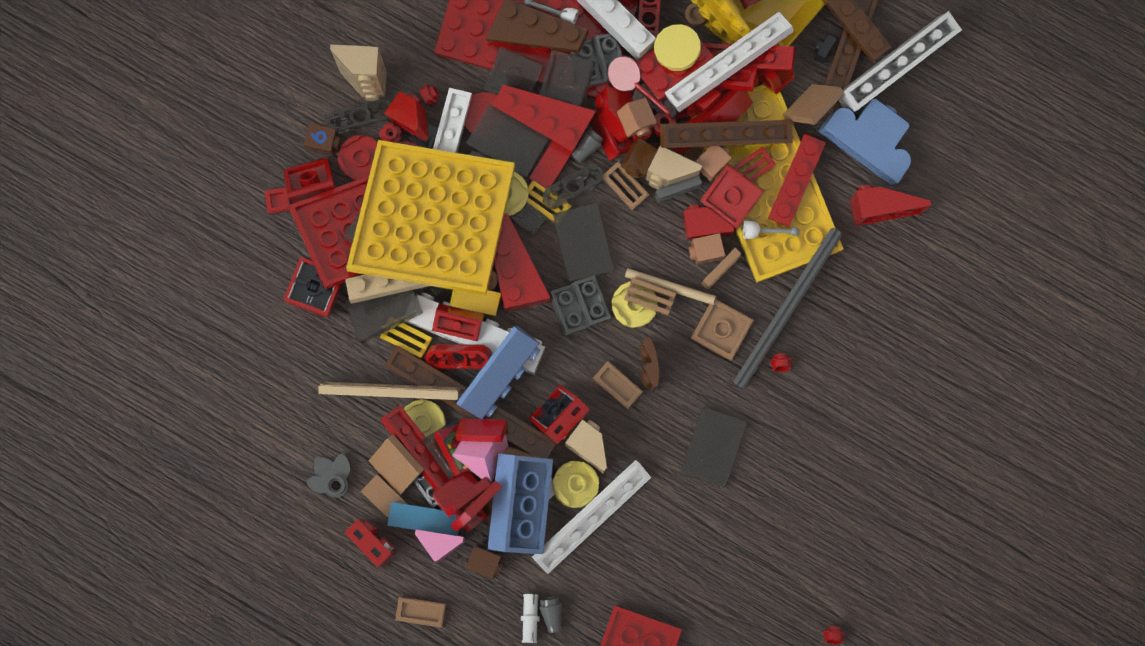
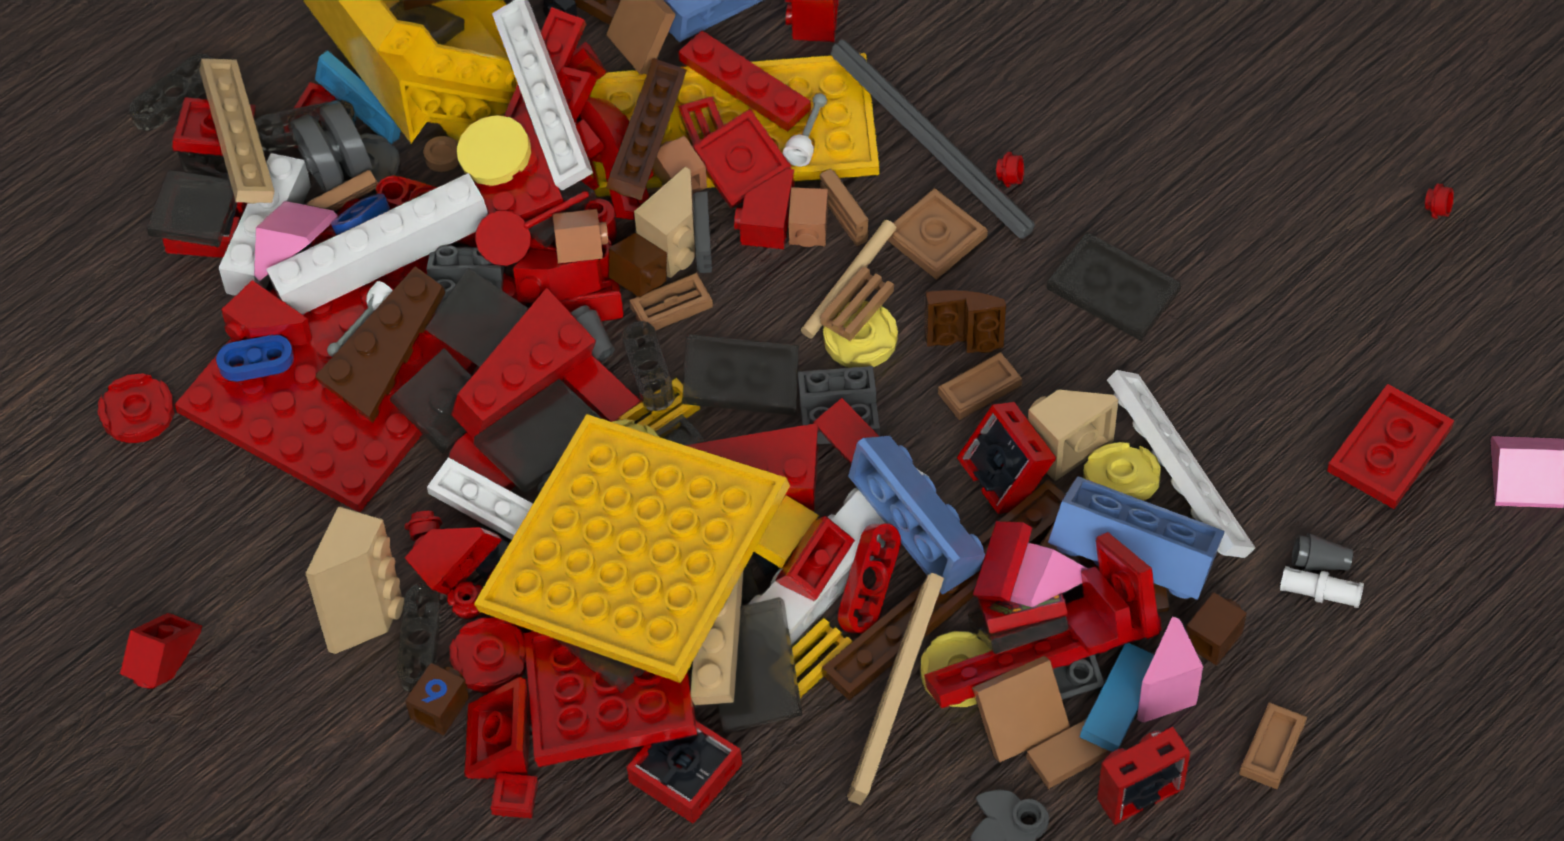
camera: 70 degrees left, 25 degrees down
none -> red tile [813,398,880,464]

